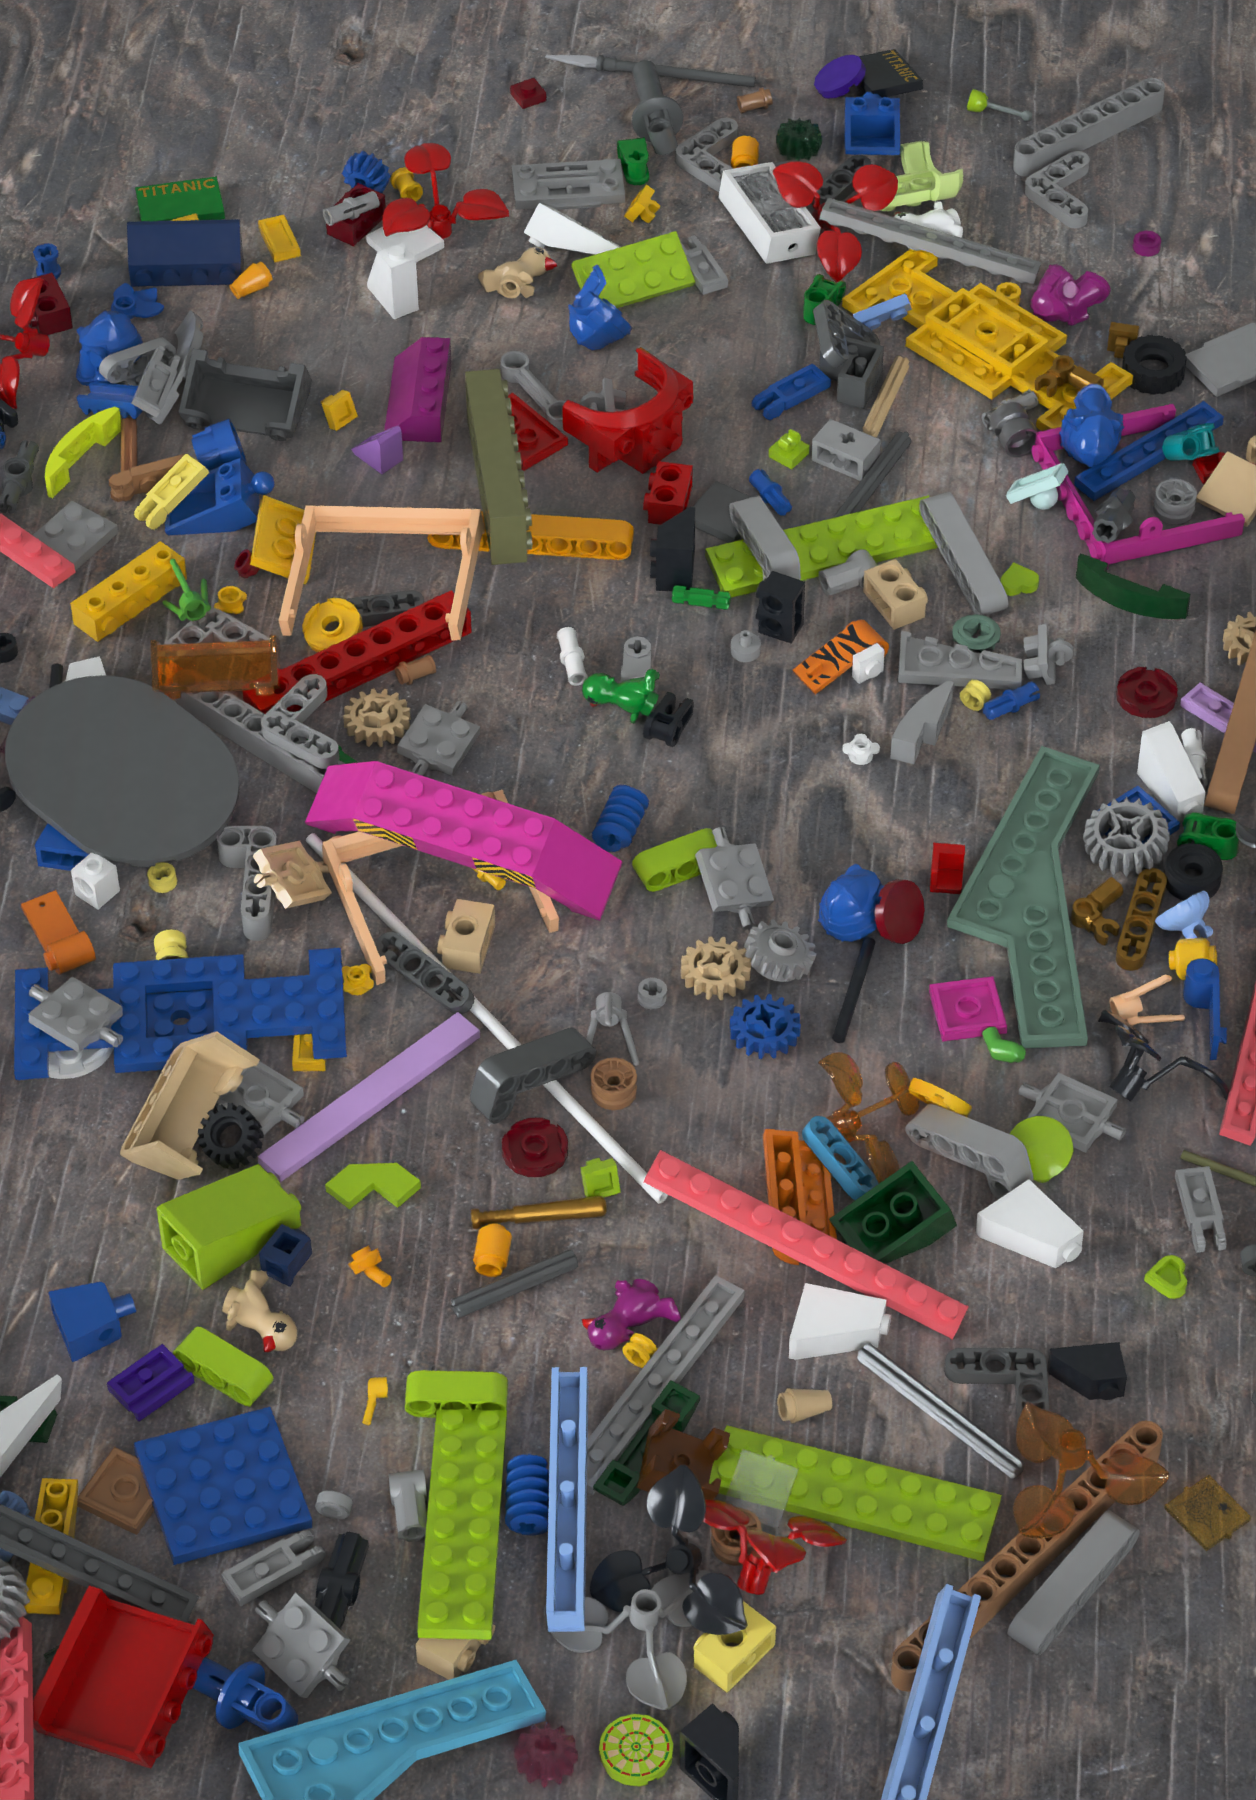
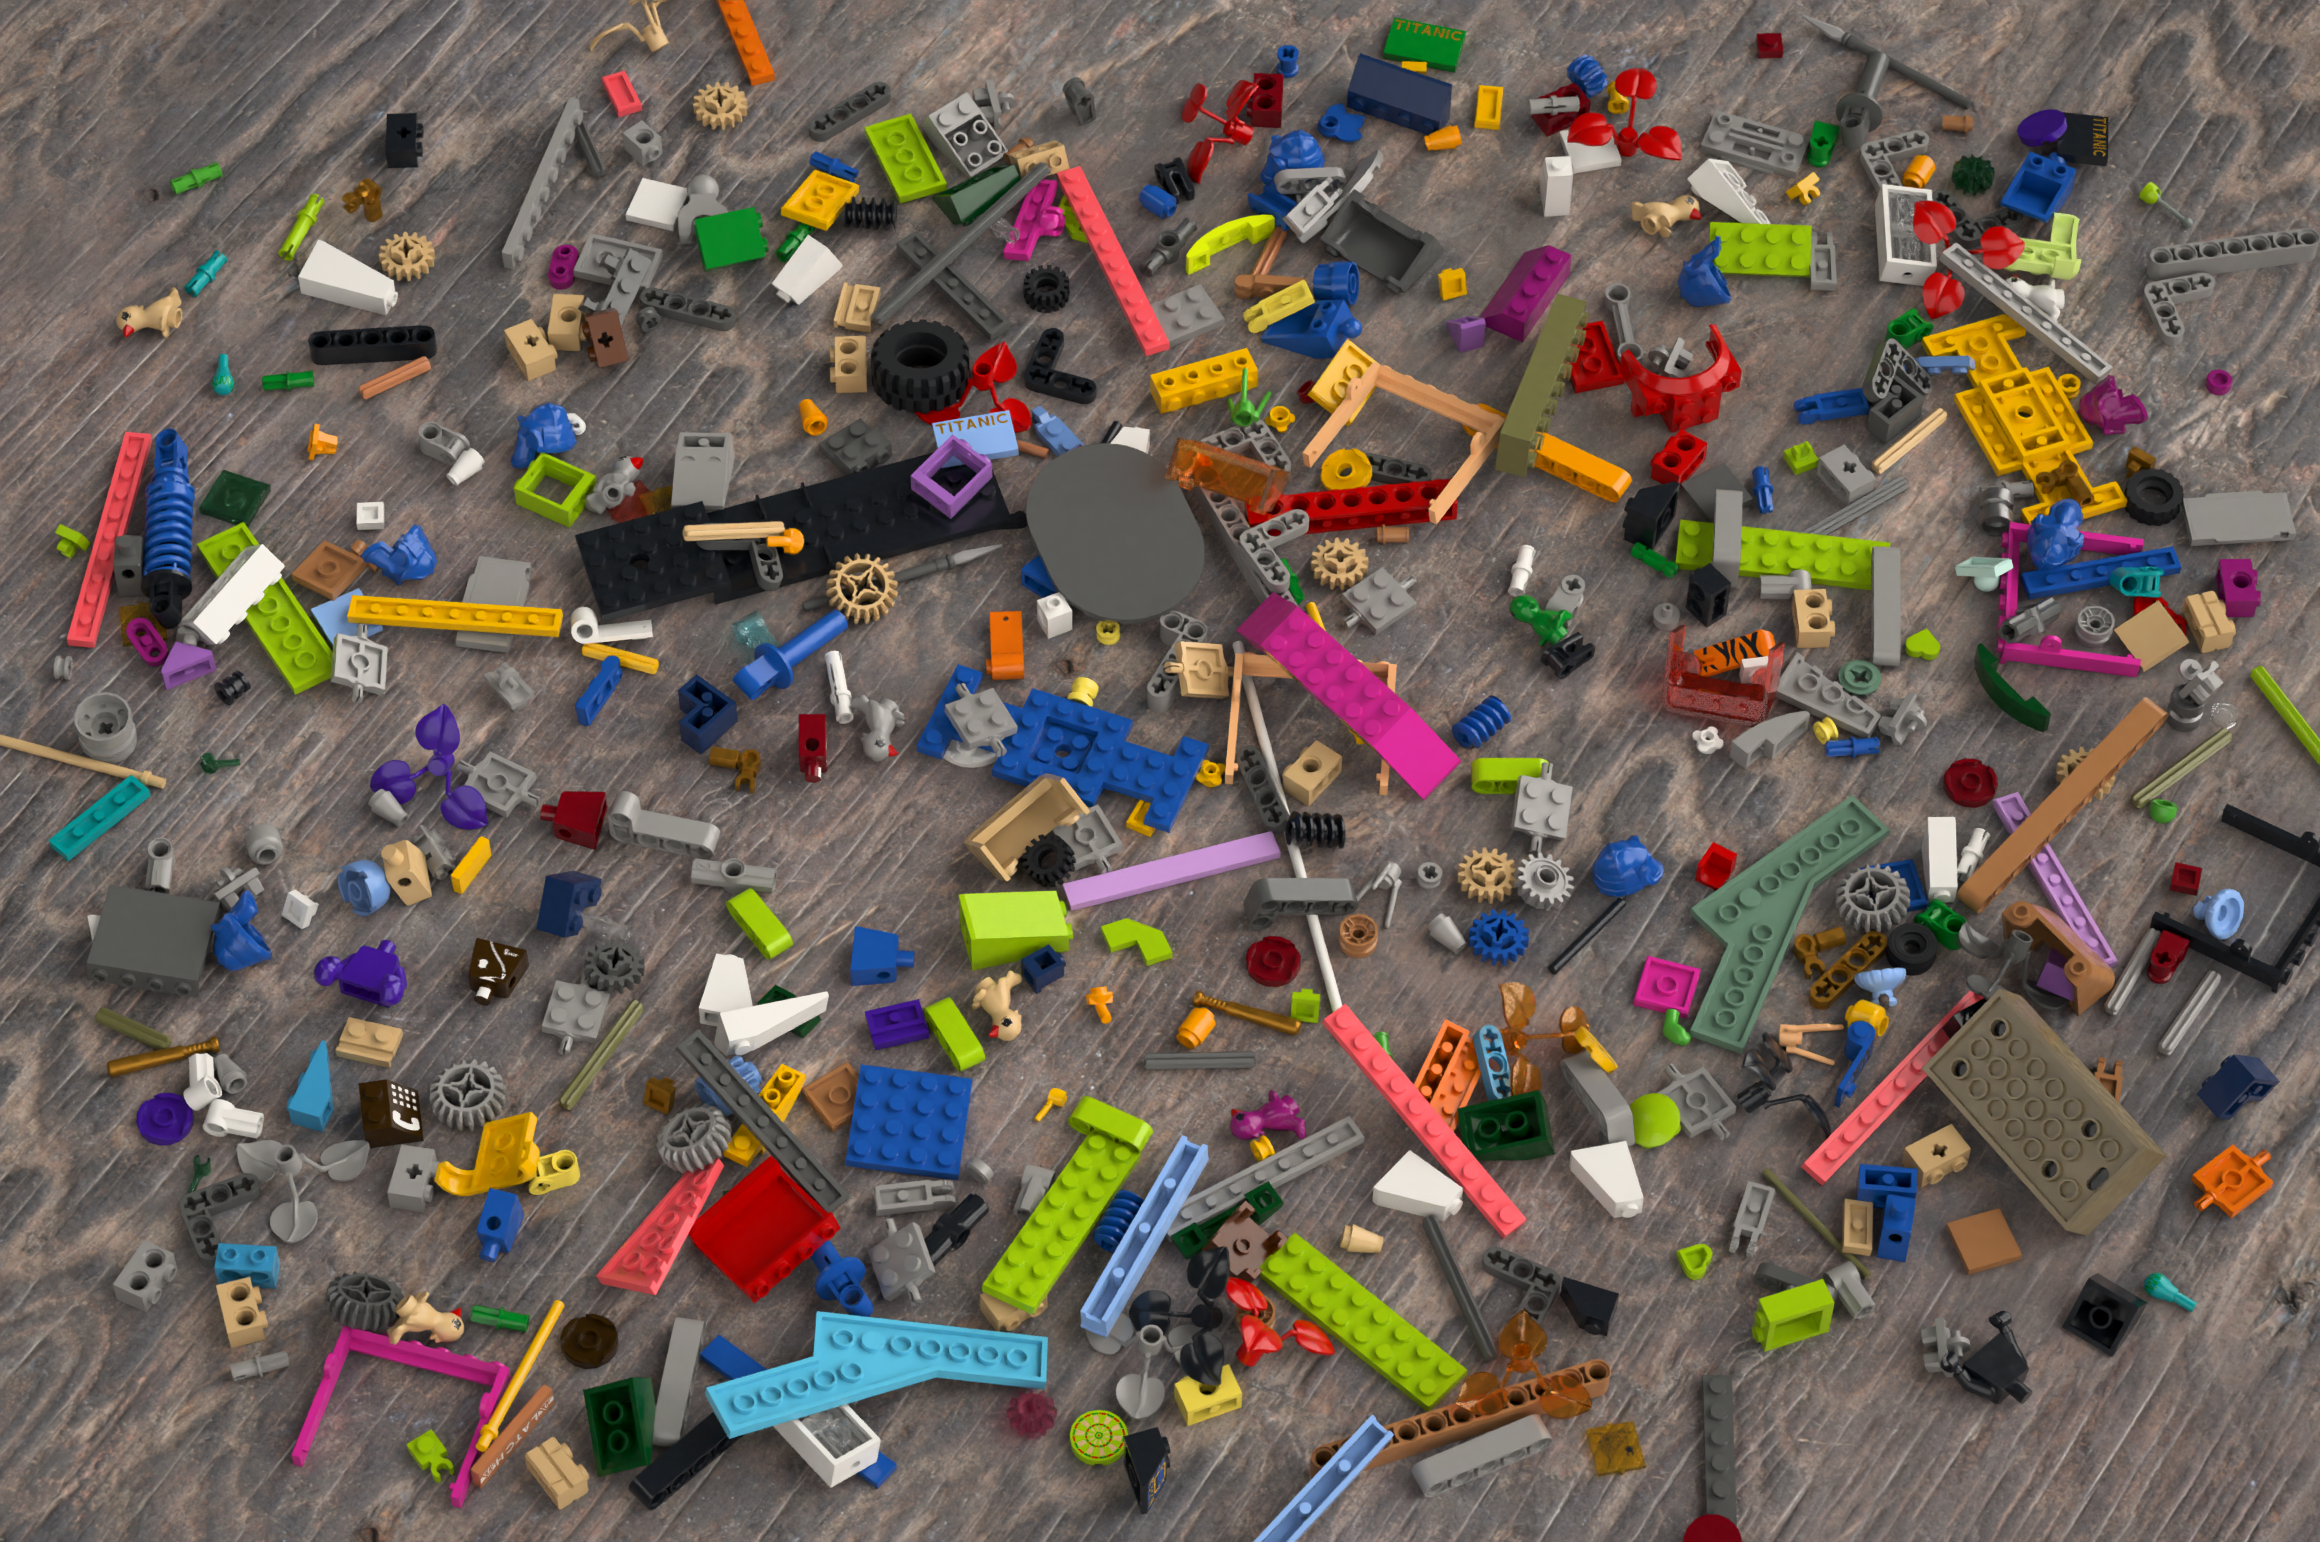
camera: 25 degrees right, 5 degrees up
clear piece [725,1449,799,1529] -> none
dark red tile [875,879,925,944] -> none
none -> black piece [1285,811,1346,849]
none -> light grey cone [1427,913,1467,954]
none -> clear red windscreen [1662,625,1785,727]

